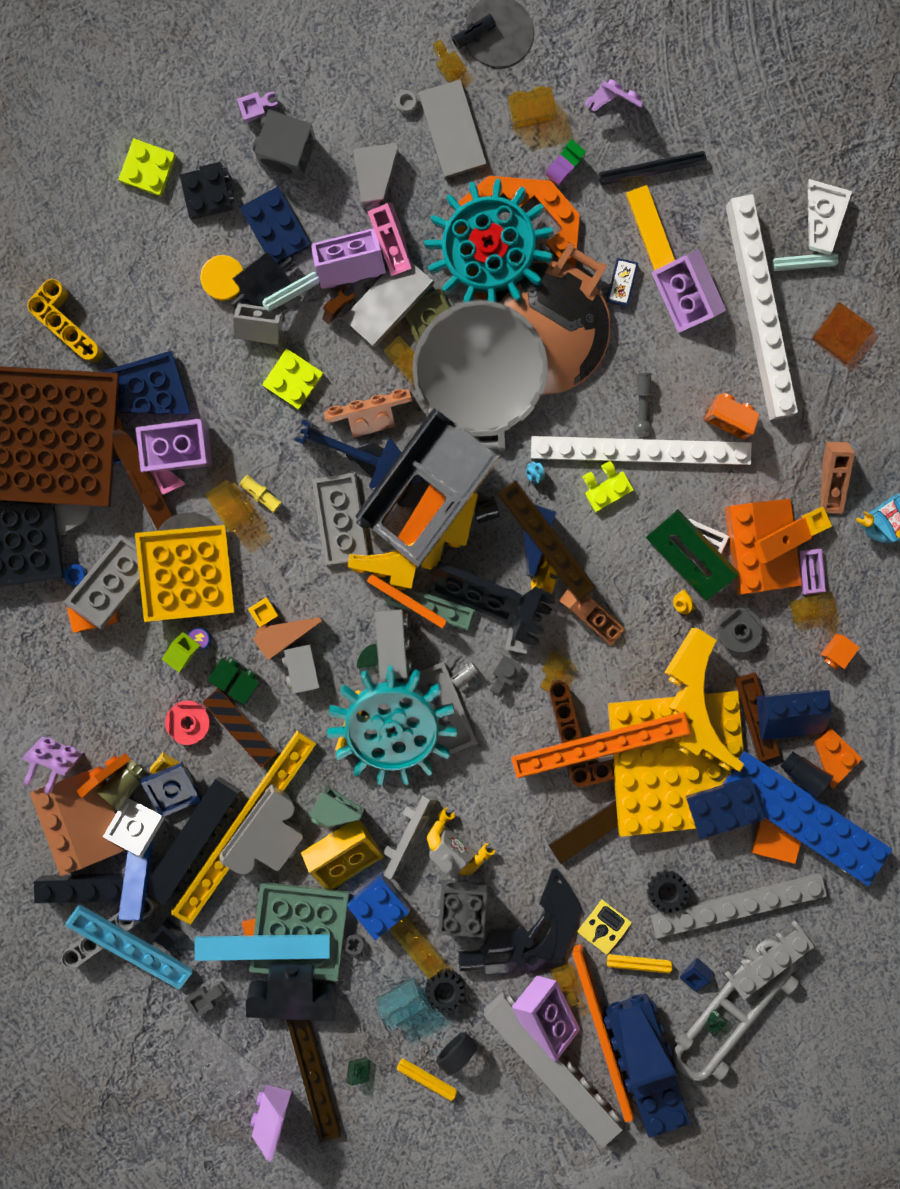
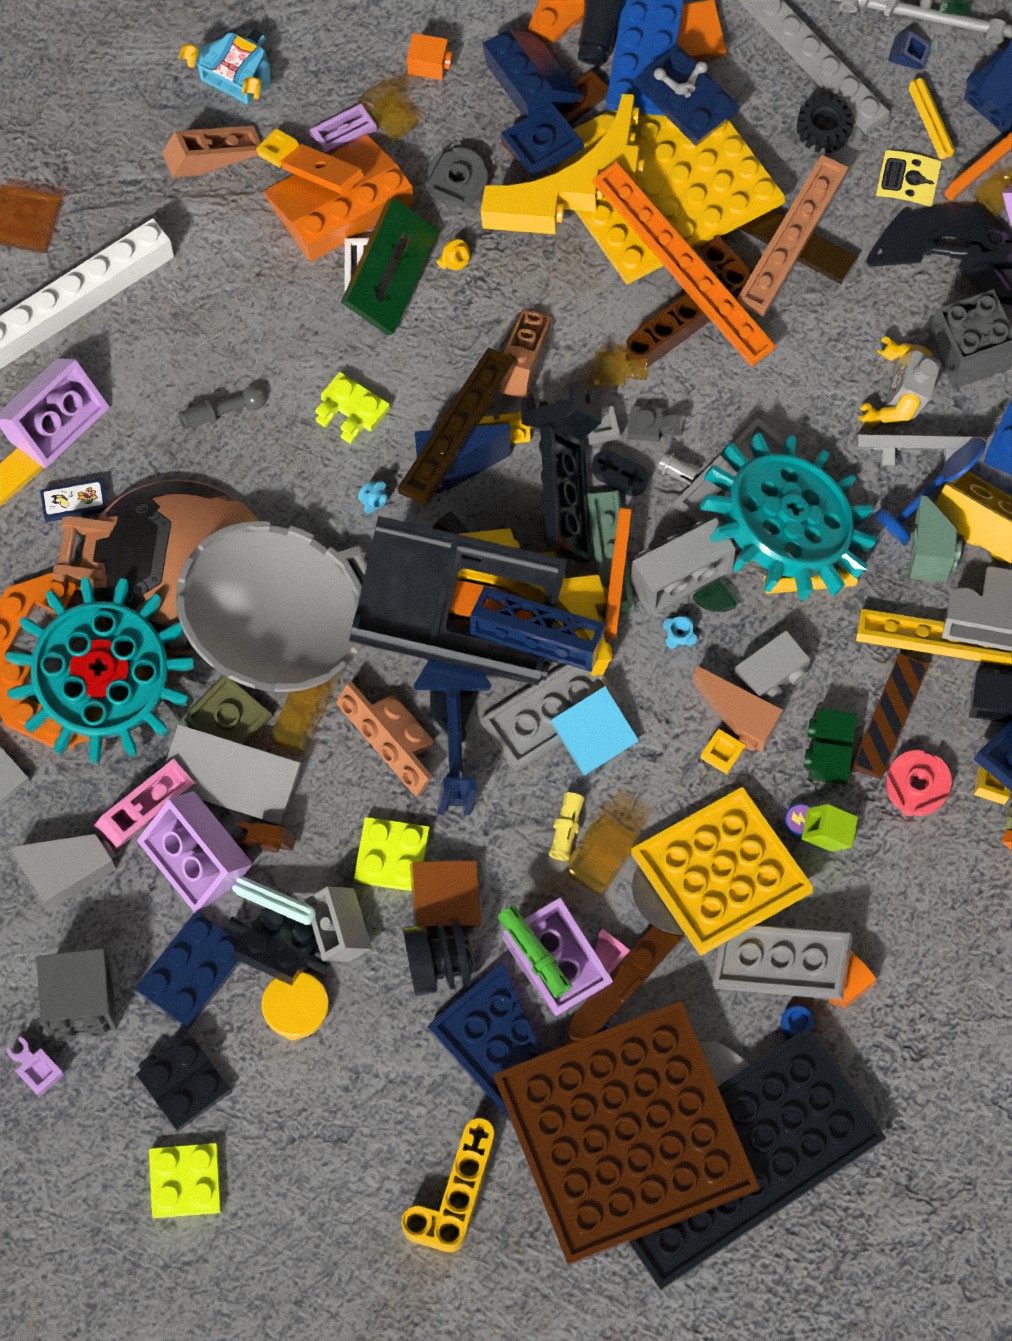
camera: 115 degrees left, 20 degrees down
white plate [531,436,752,465] -> none
orange slope [704,393,759,440] -> none
none -> black wheel [403,917,473,996]
none -> dark orange tile [410,861,481,929]
none -> dark blue fence [470,586,606,672]
none -> bright green pin [497,905,573,998]
none -> dark blue plate [501,102,584,179]
none -> medium azure tile [549,686,639,775]
none -> black beam [592,450,648,496]
none -> light grey piece [654,61,707,97]
none -> medium azure plate [663,616,697,649]
none -> nougat plate [737,154,849,317]
none -> blue piece [874,438,986,546]

